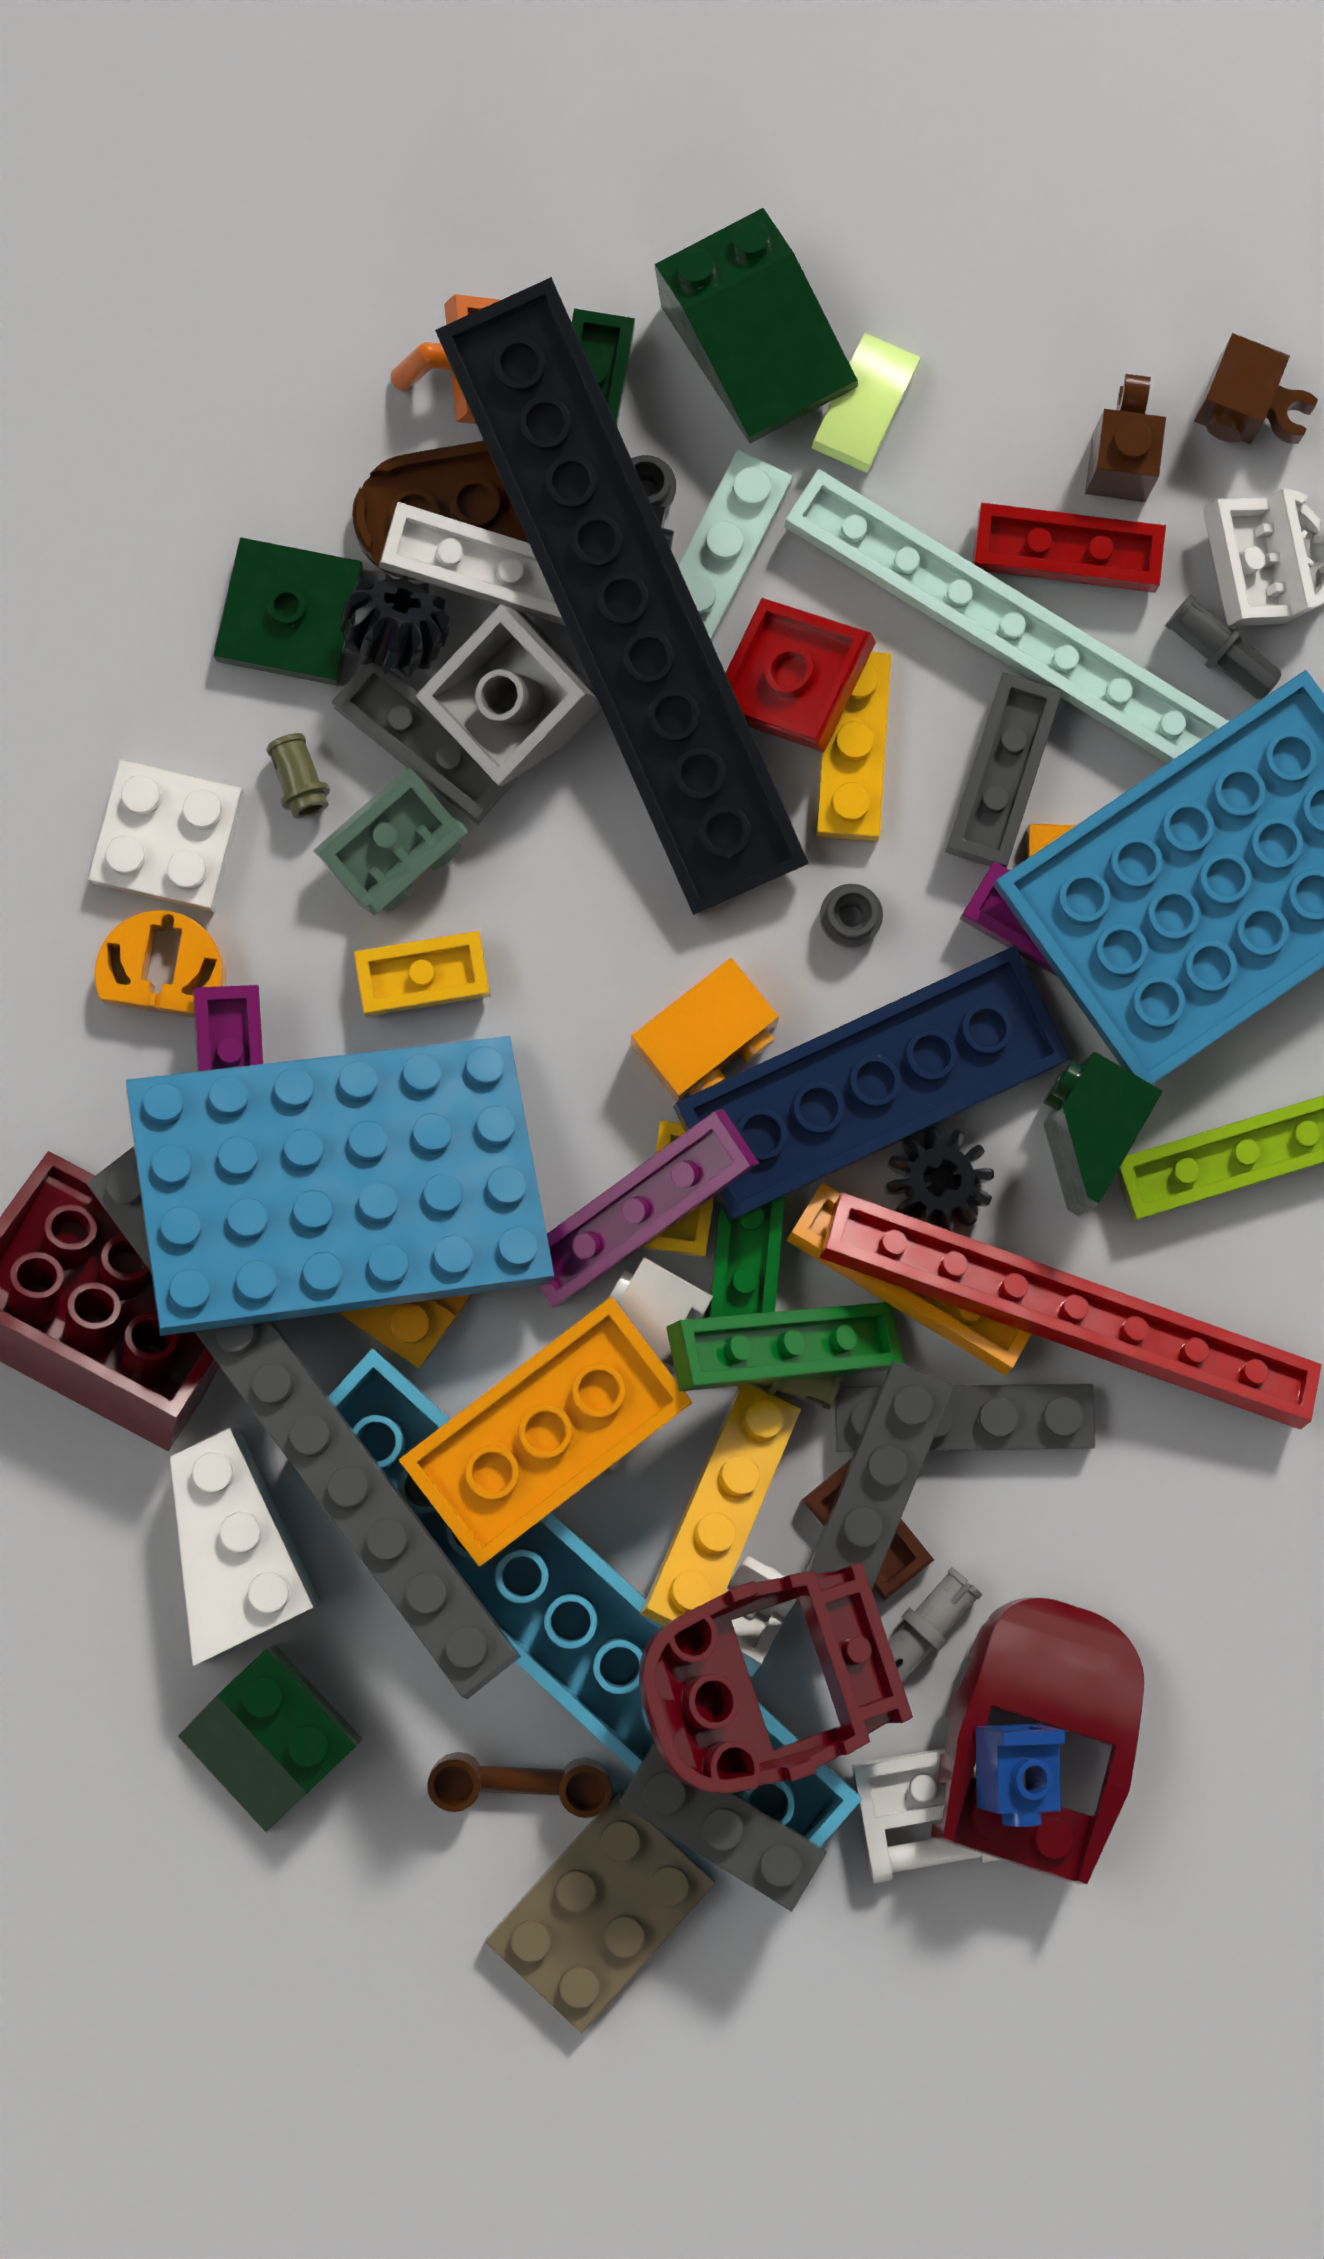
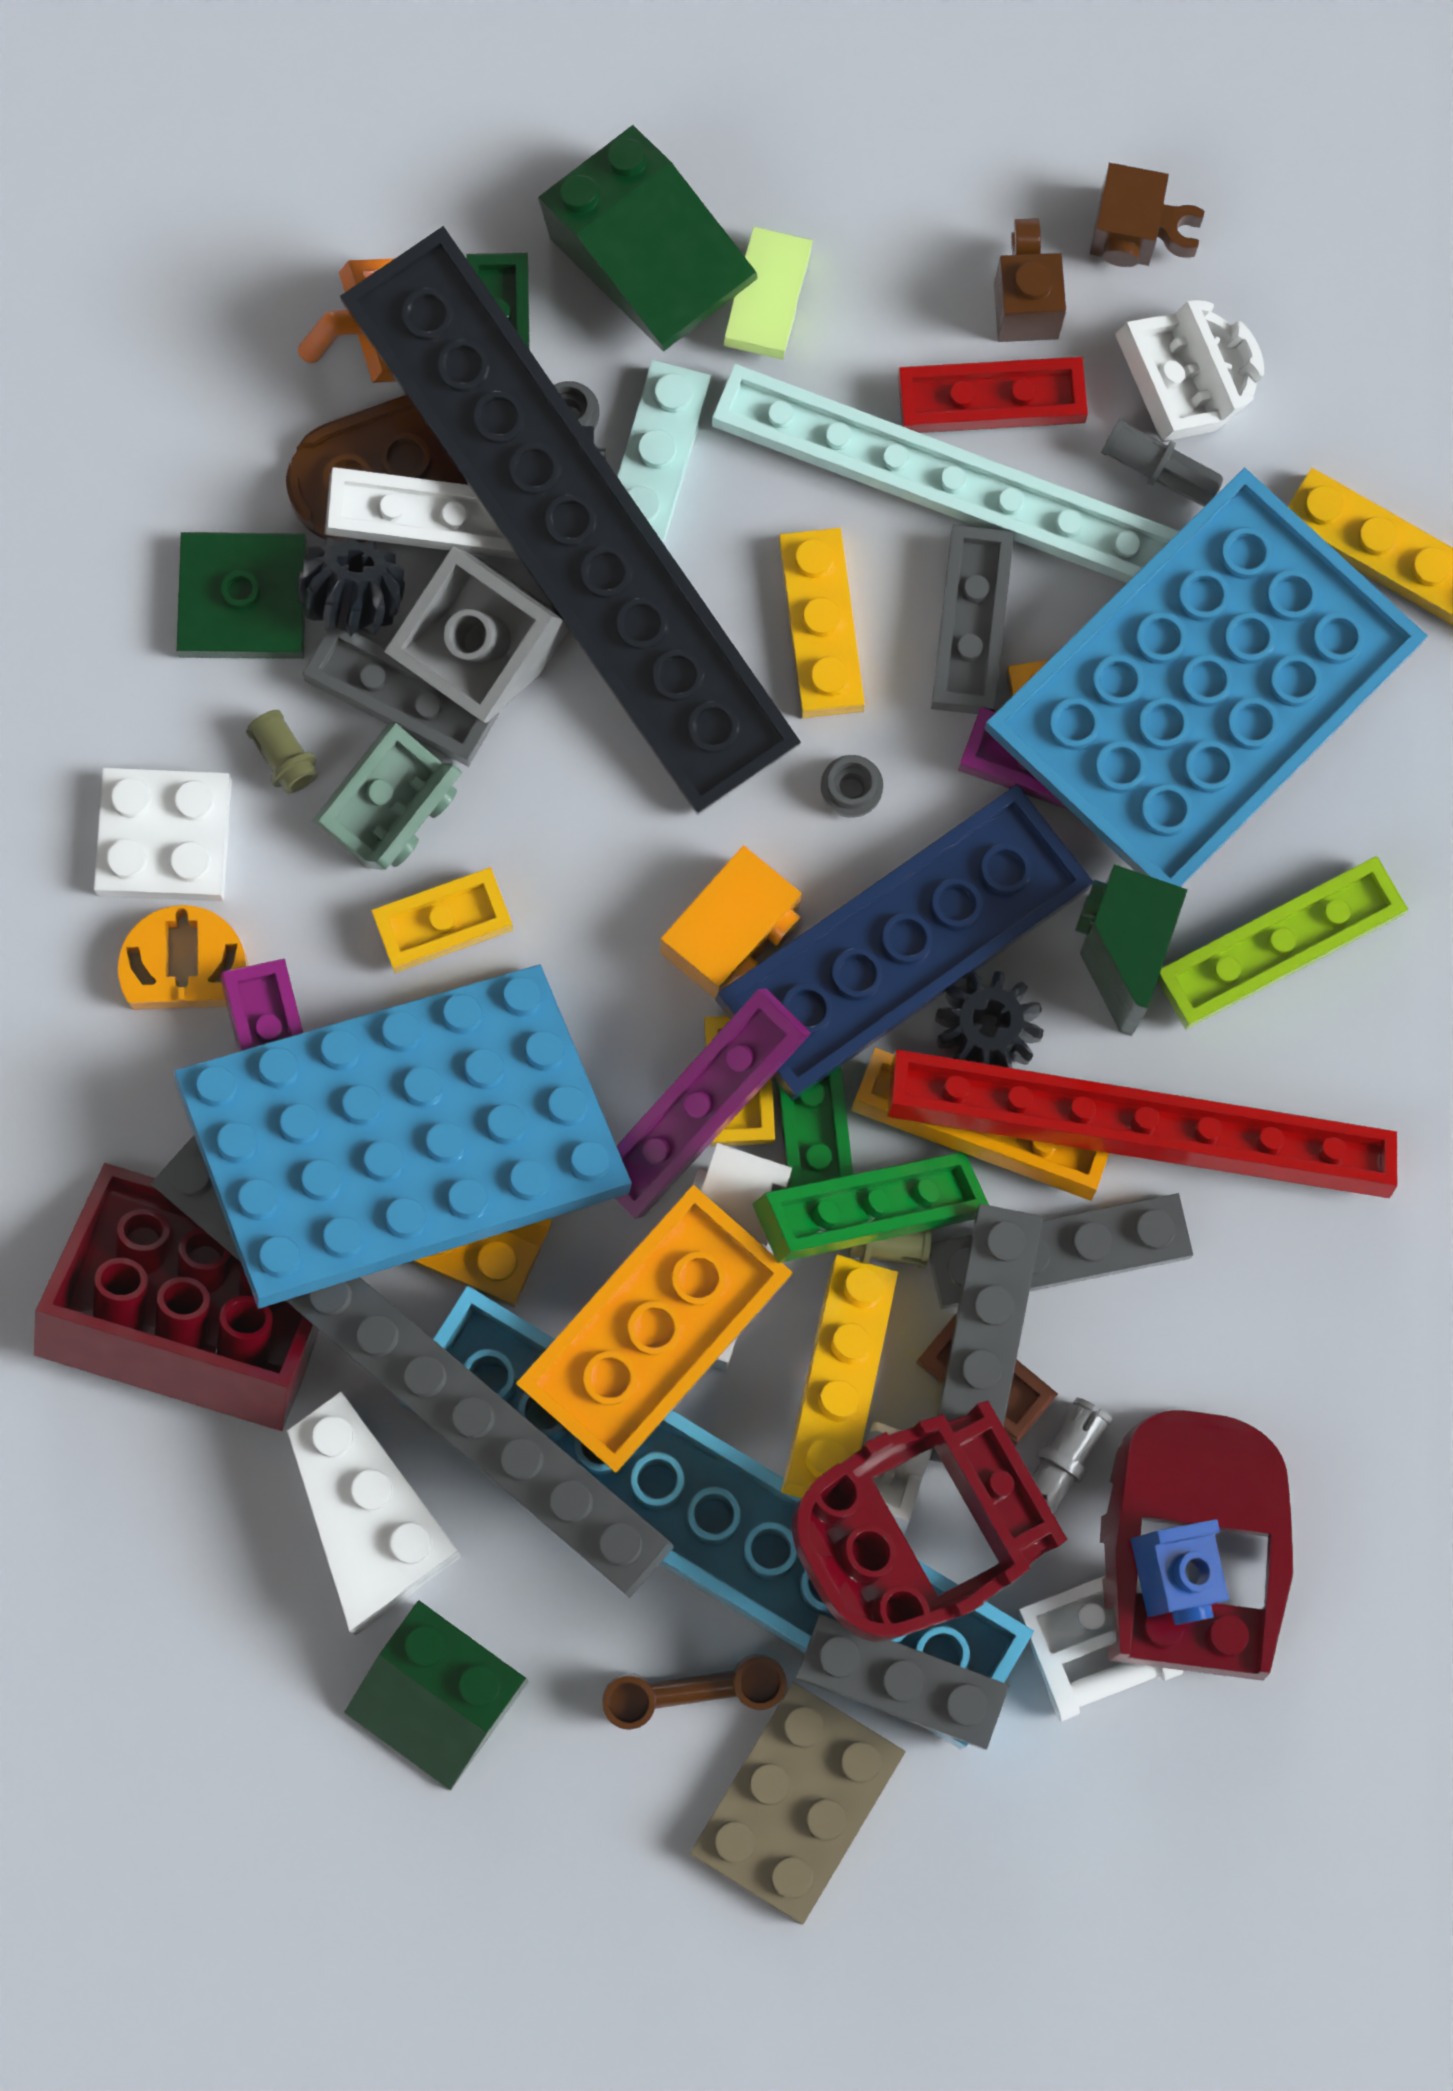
camera: 10 degrees left, 5 degrees down
red tile [726,598,876,753] -> none

